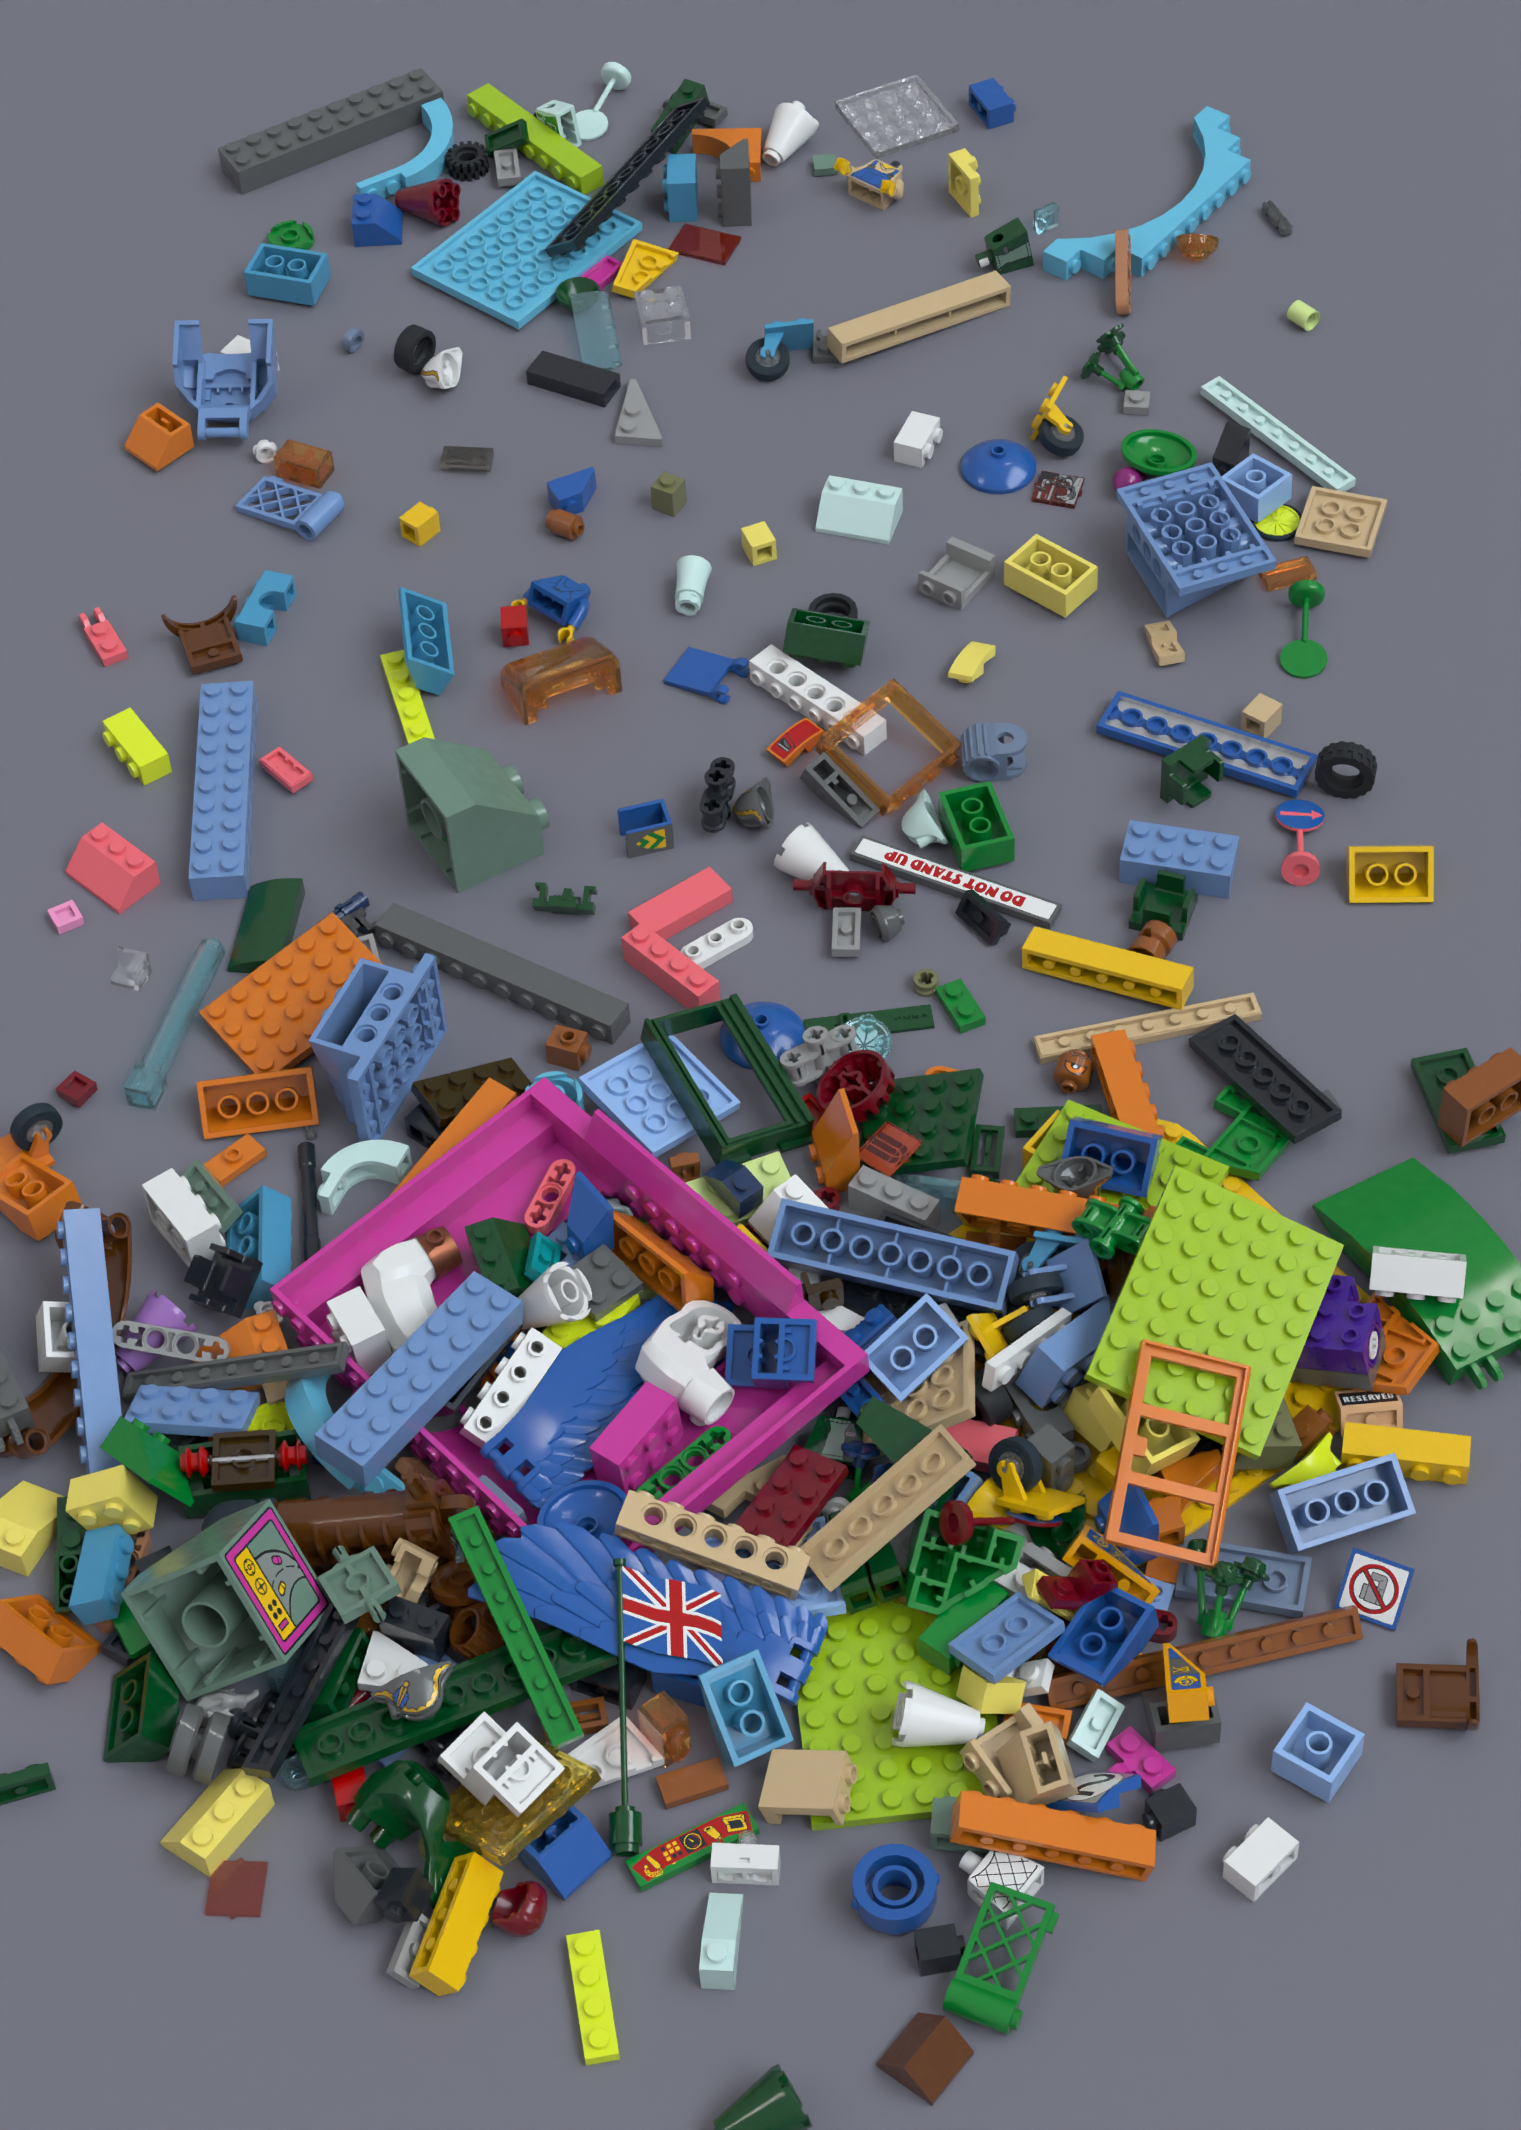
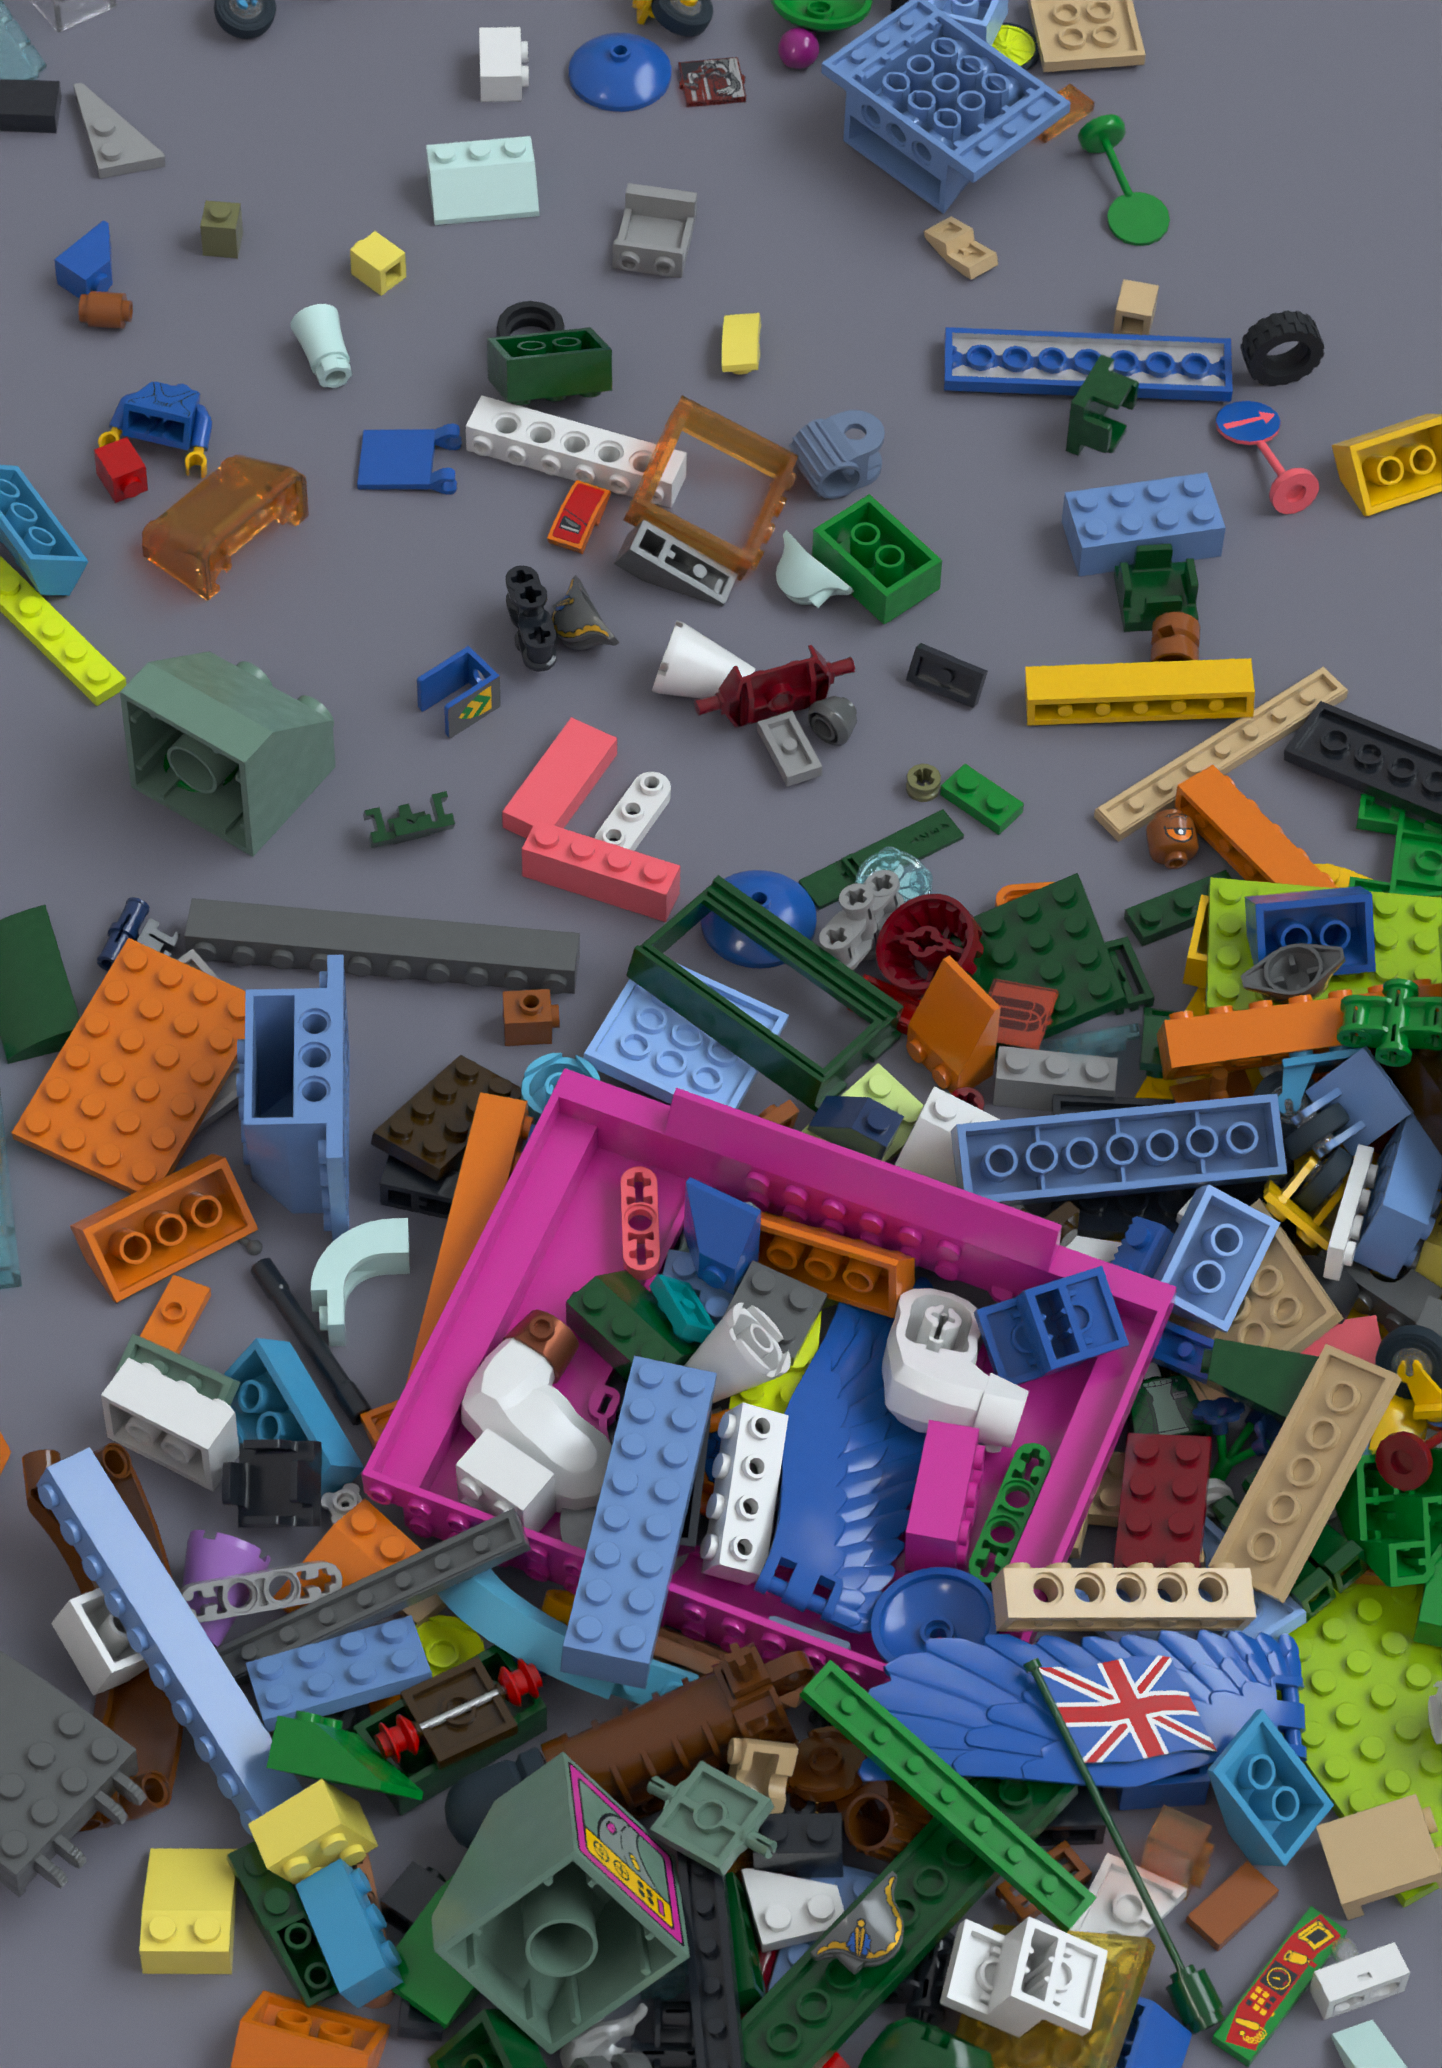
camera: 30 degrees left, 5 degrees up
tile [850,835,1062,929] -> none
light yellow brick [1004,534,1098,618] -> none

